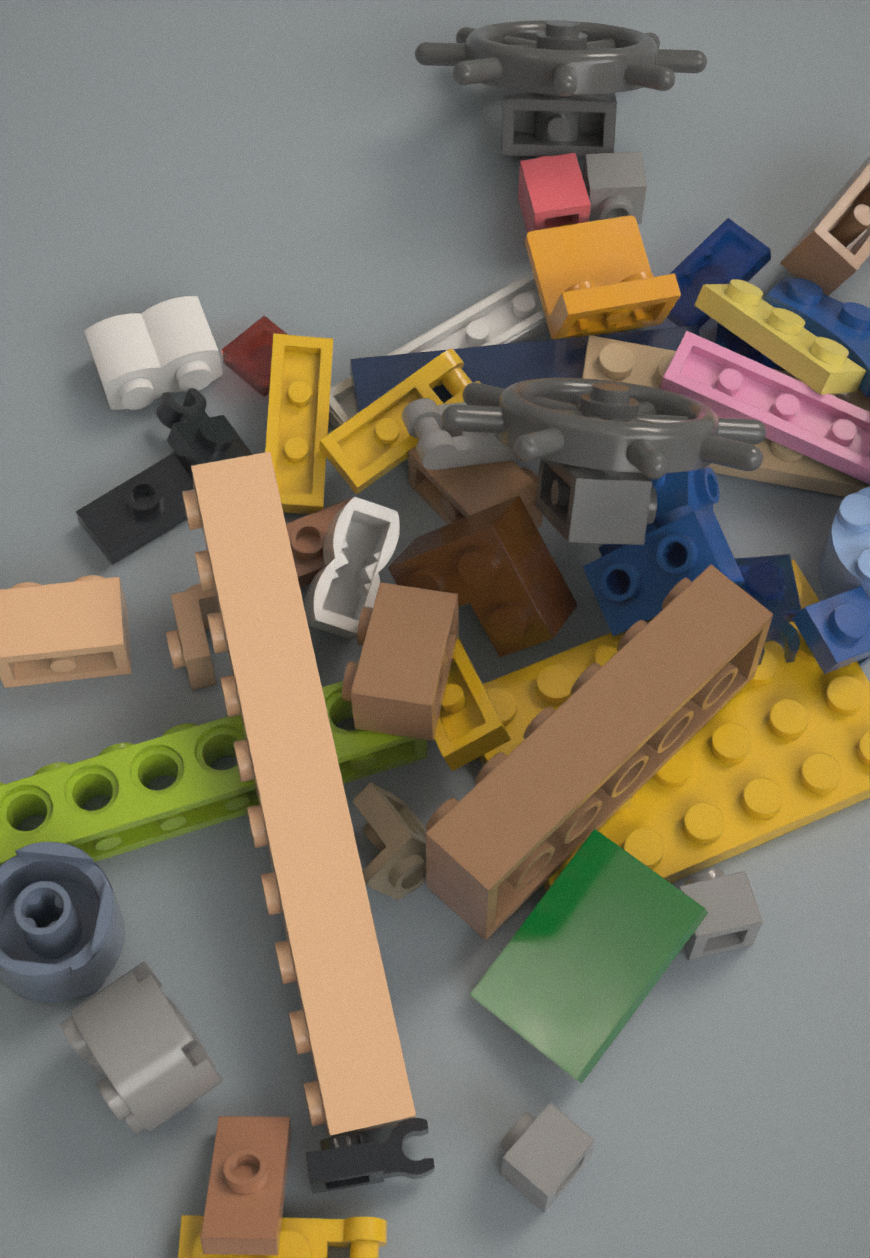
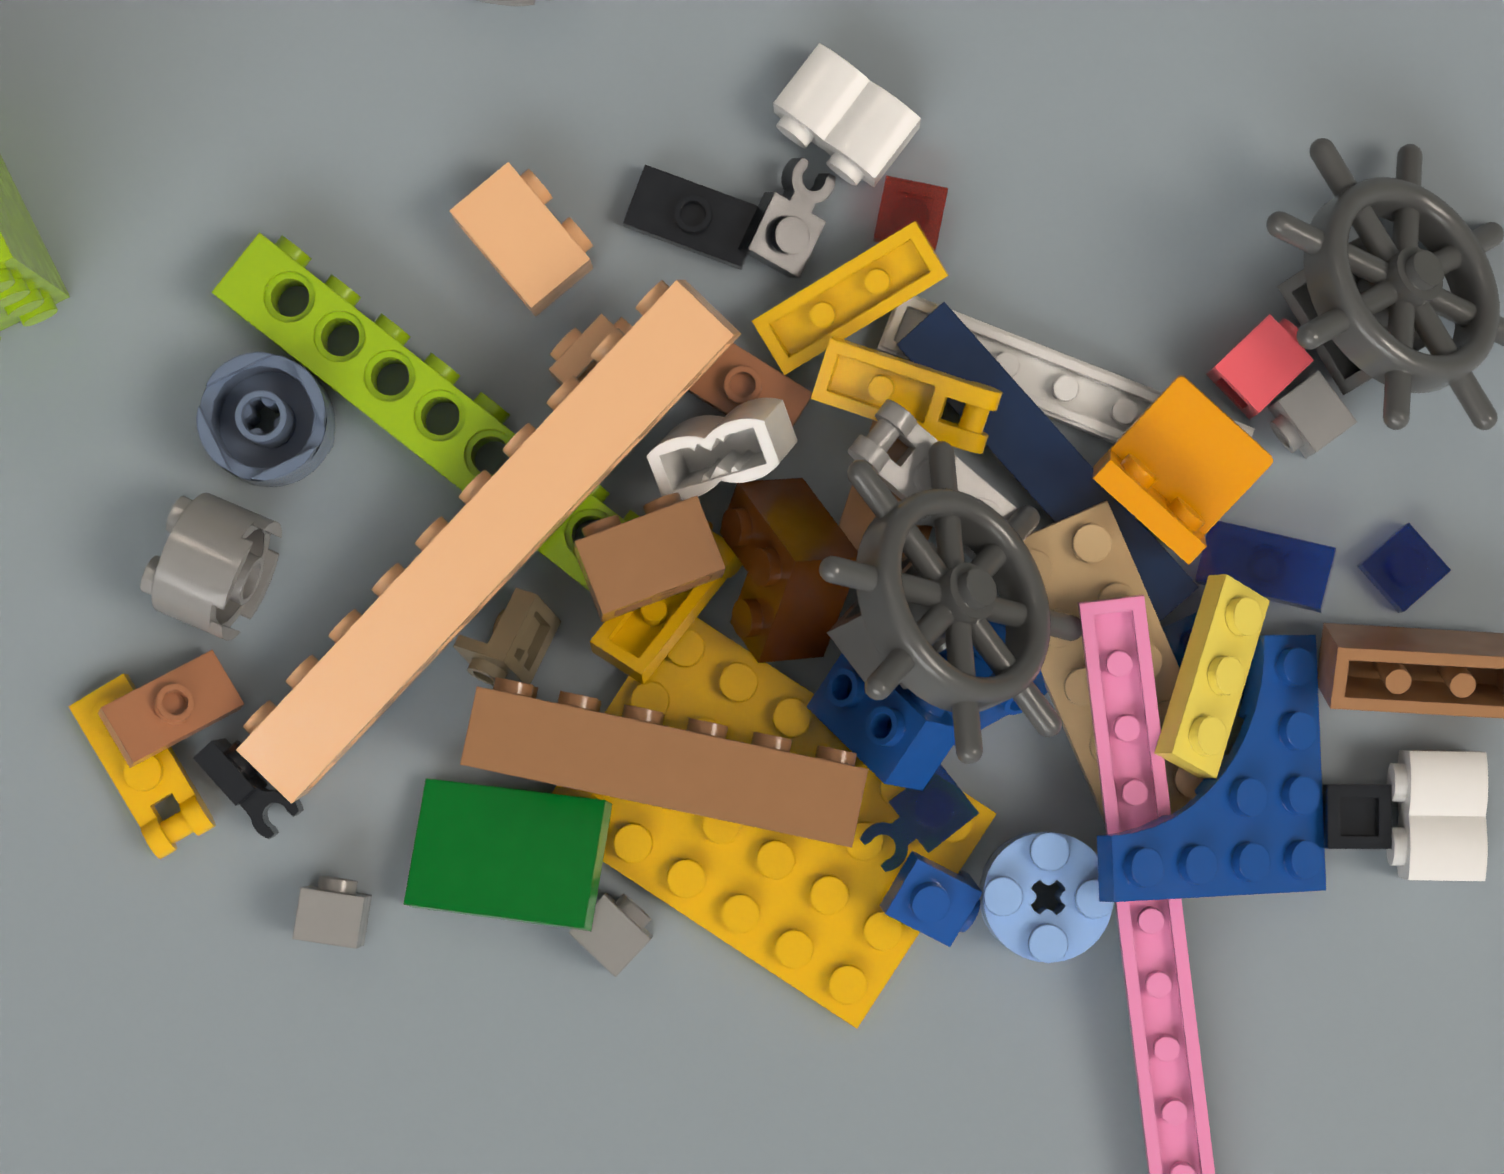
camera: 60 degrees right, 25 degrees up
none -> clear blue plate [1357,523,1451,613]

